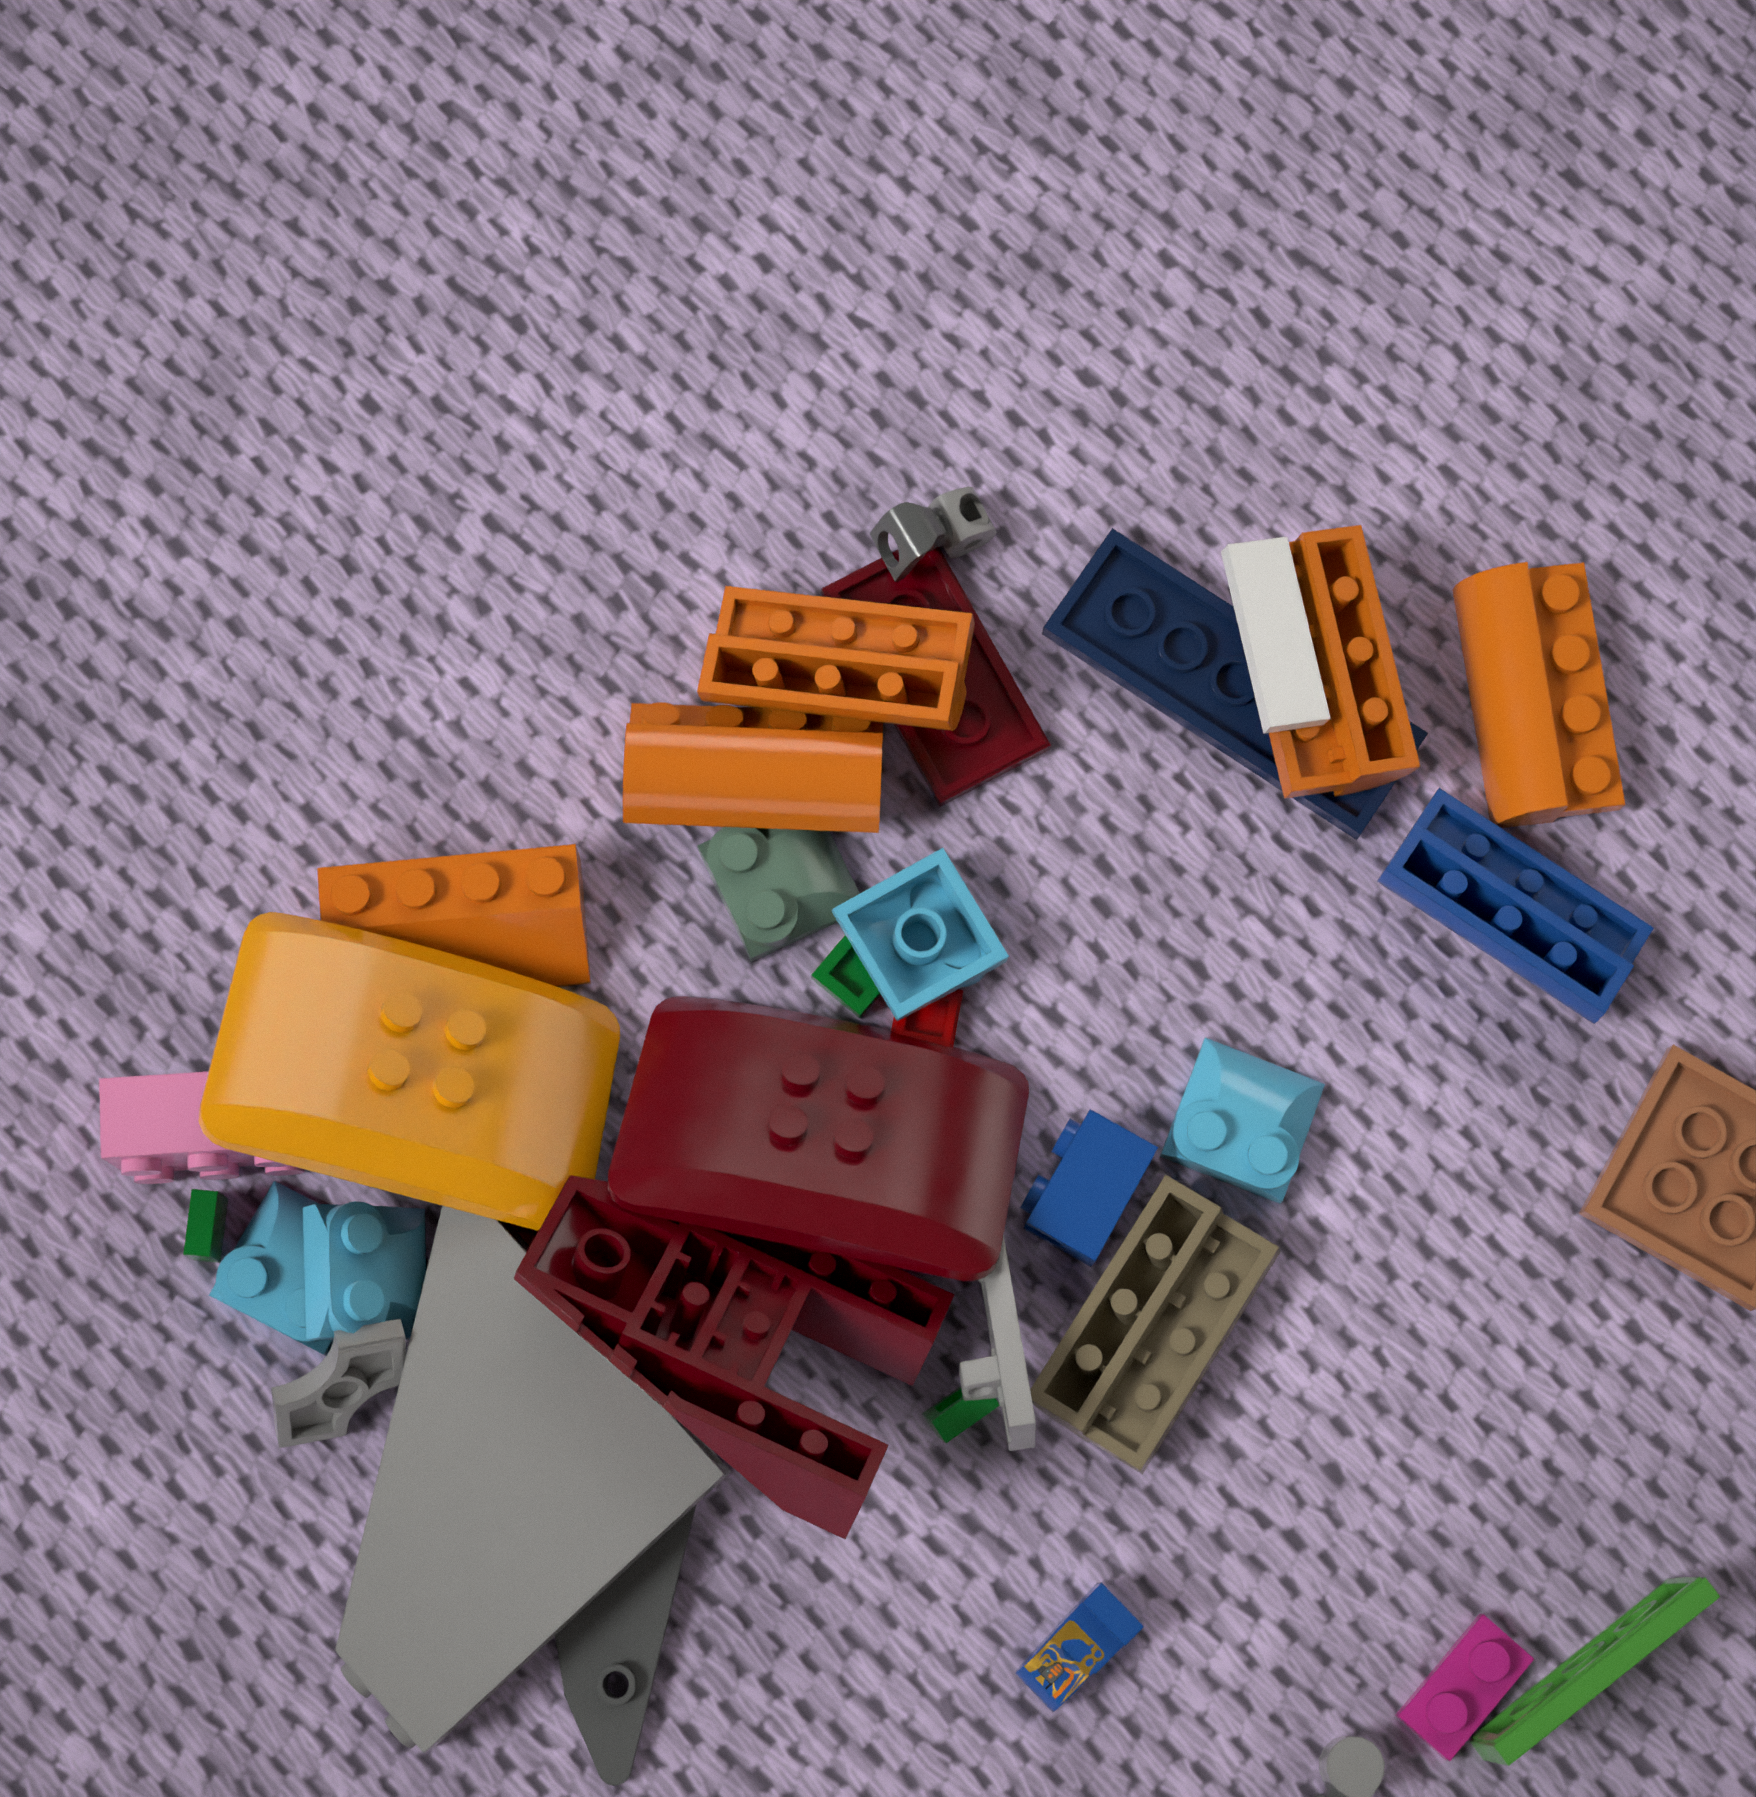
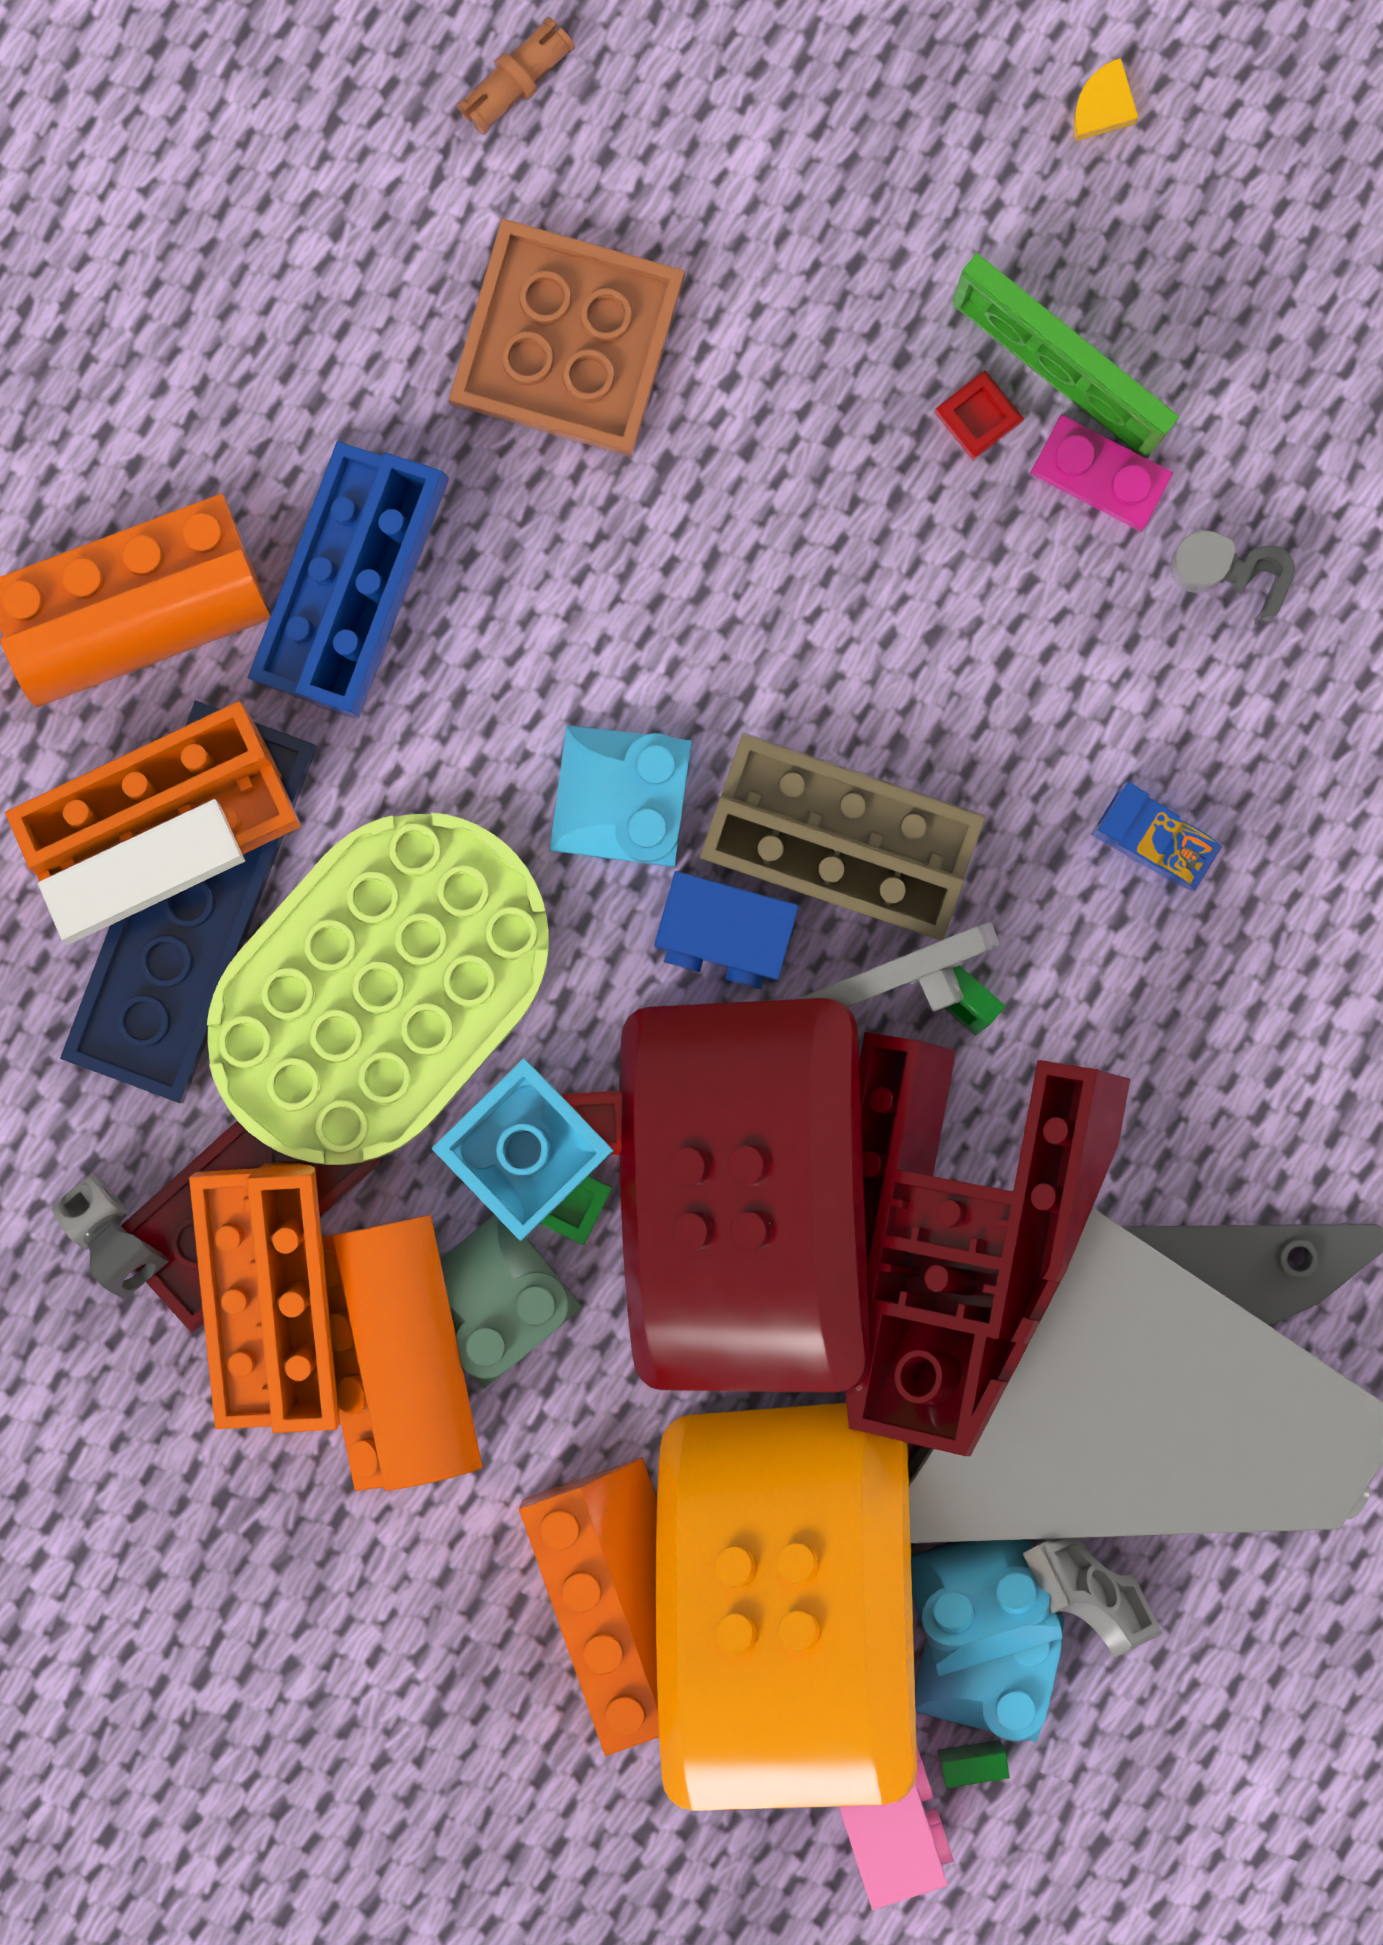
camera: 95 degrees left, 10 degrees up
none -> yellowish green plate [207,812,549,1165]
none -> red tile [934,370,1024,461]

